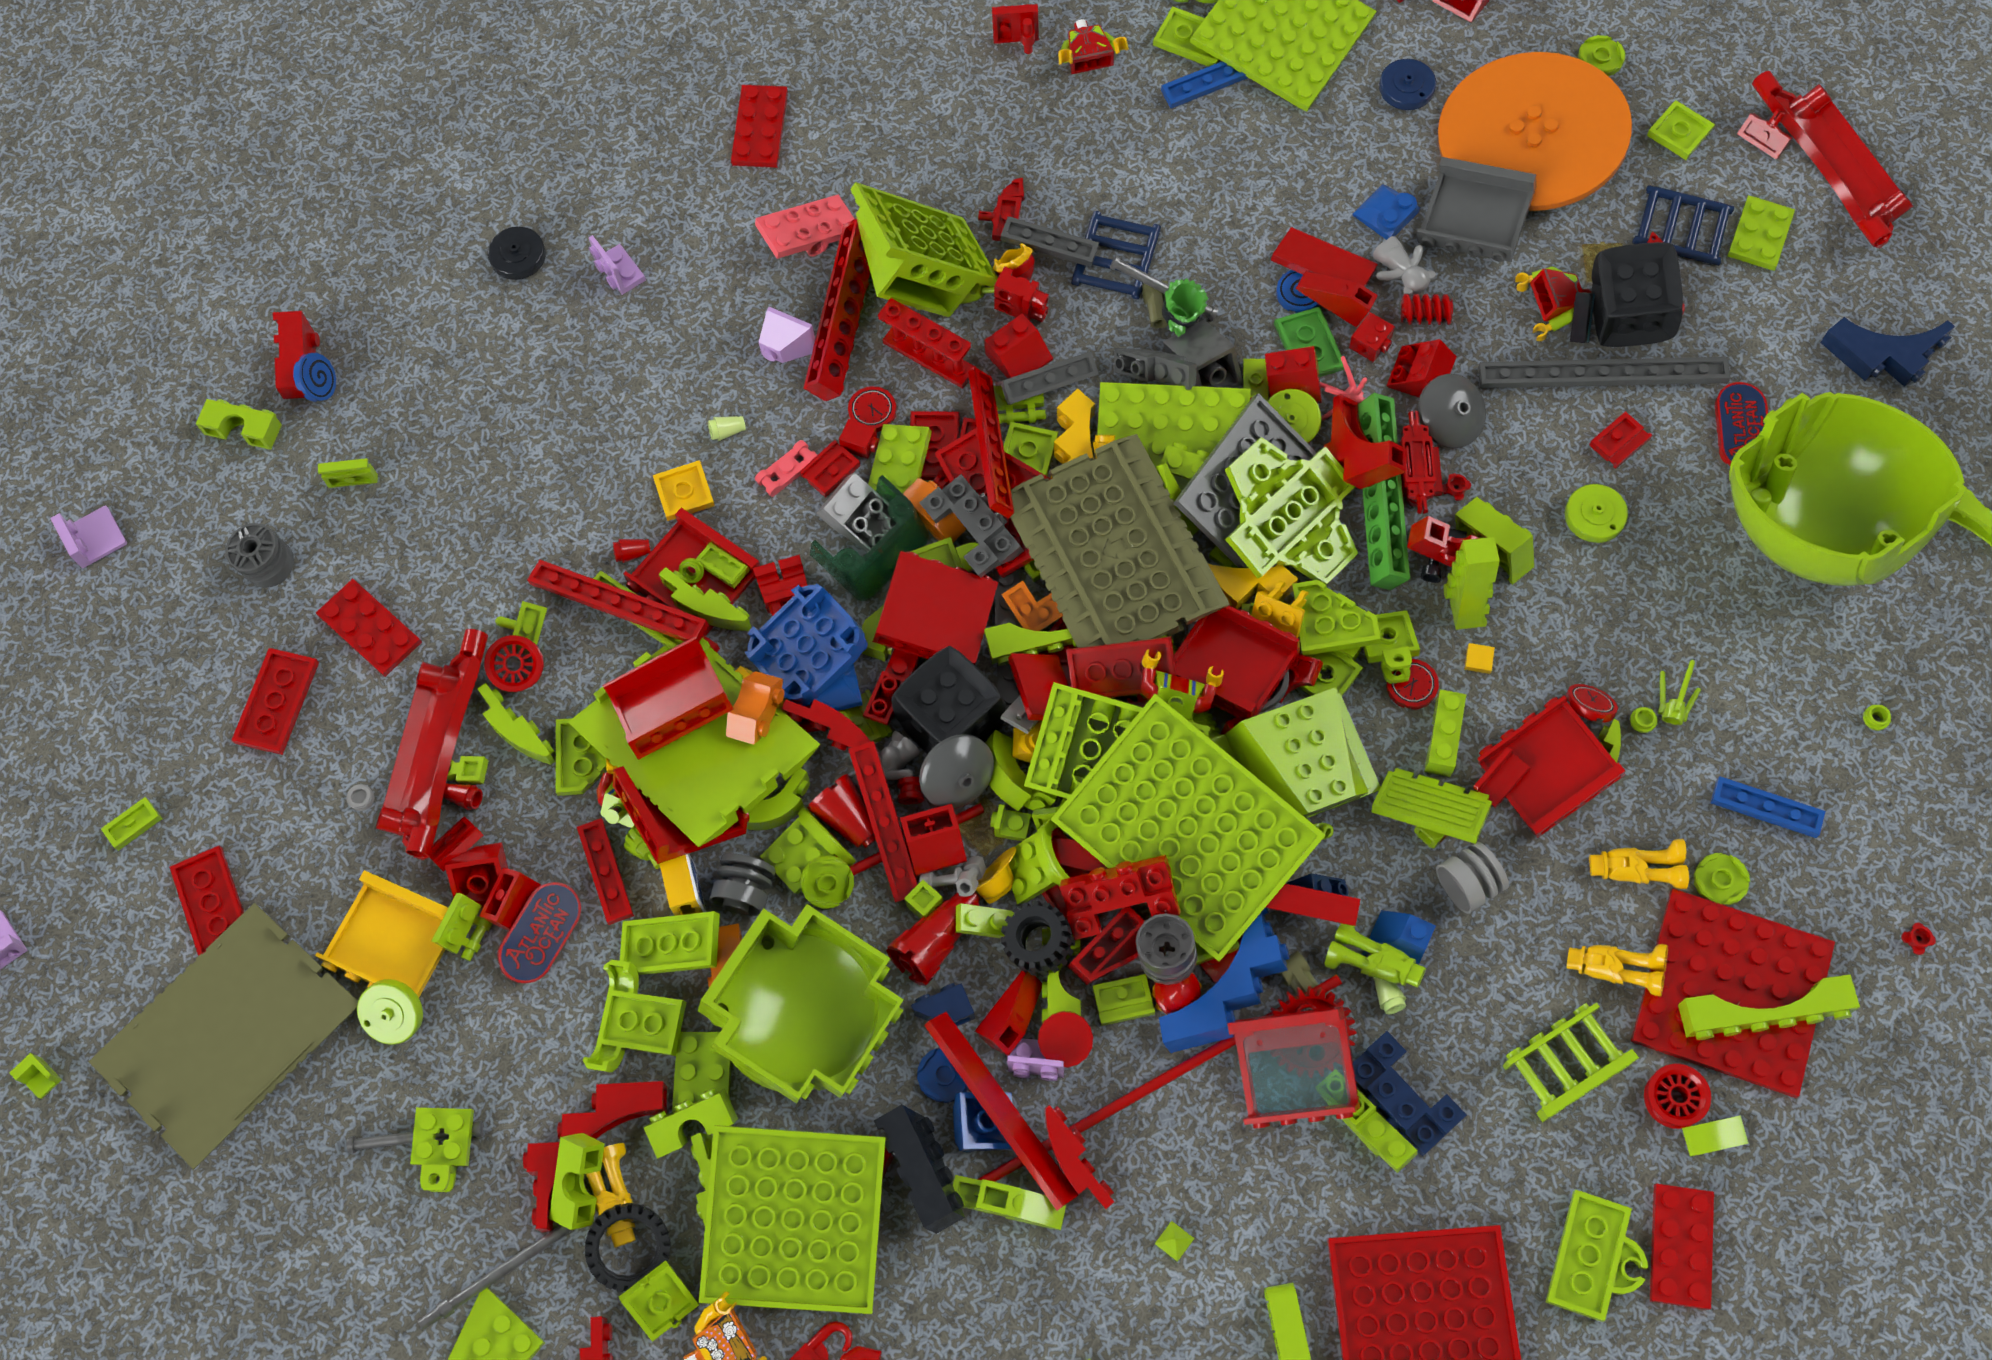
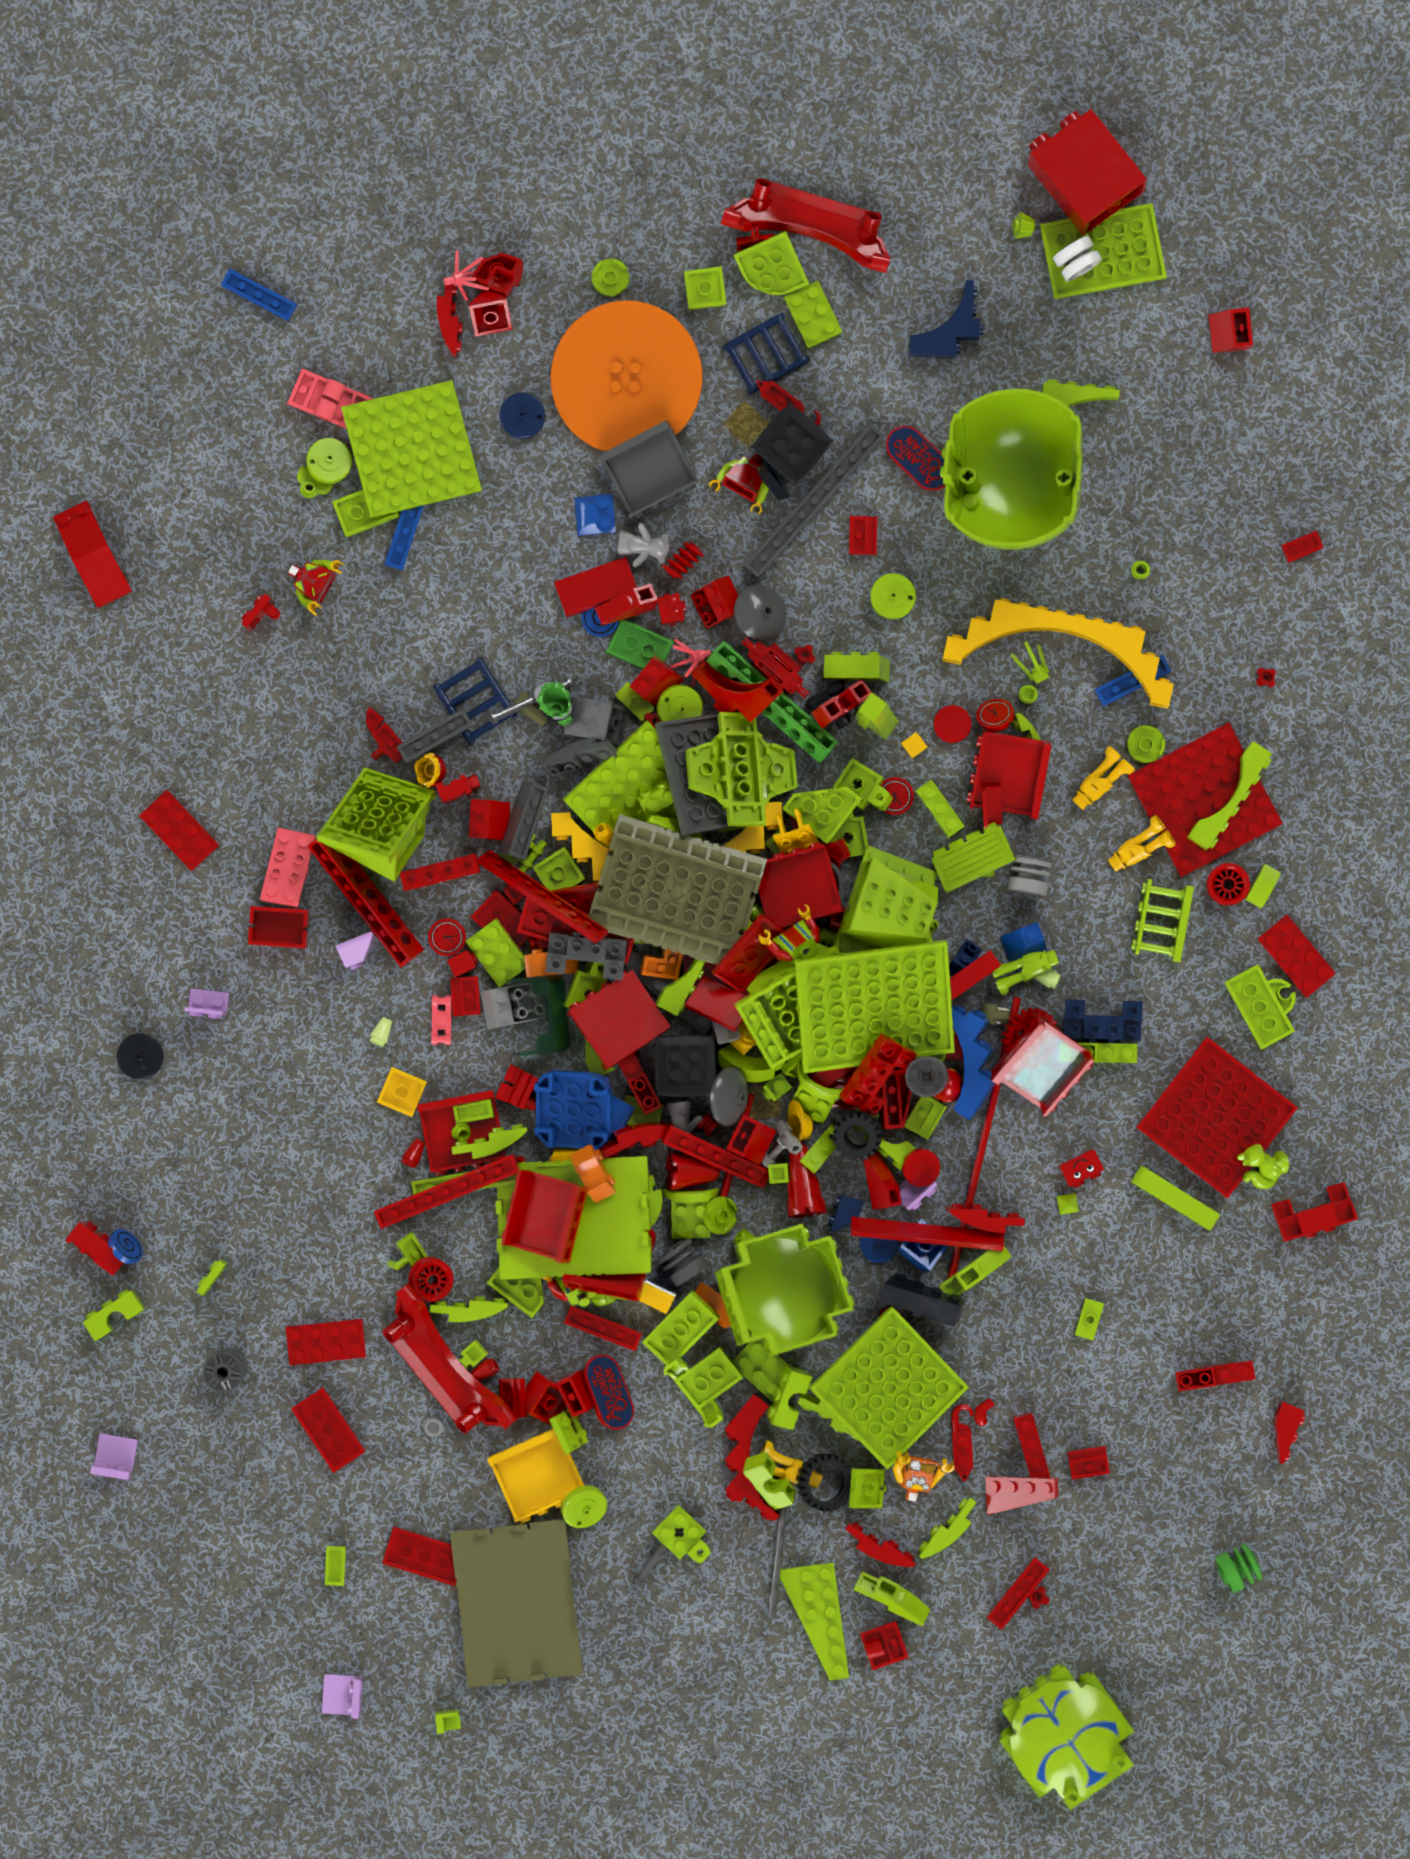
camera: 55 degrees left, 20 degrees up
none -> red piece [248,906,310,949]
none -> lime plate [734,231,809,295]
none -> red tile [933,705,972,743]
none -> yellow arch [943,598,1174,709]
none -> red brick [1058,1149,1104,1188]

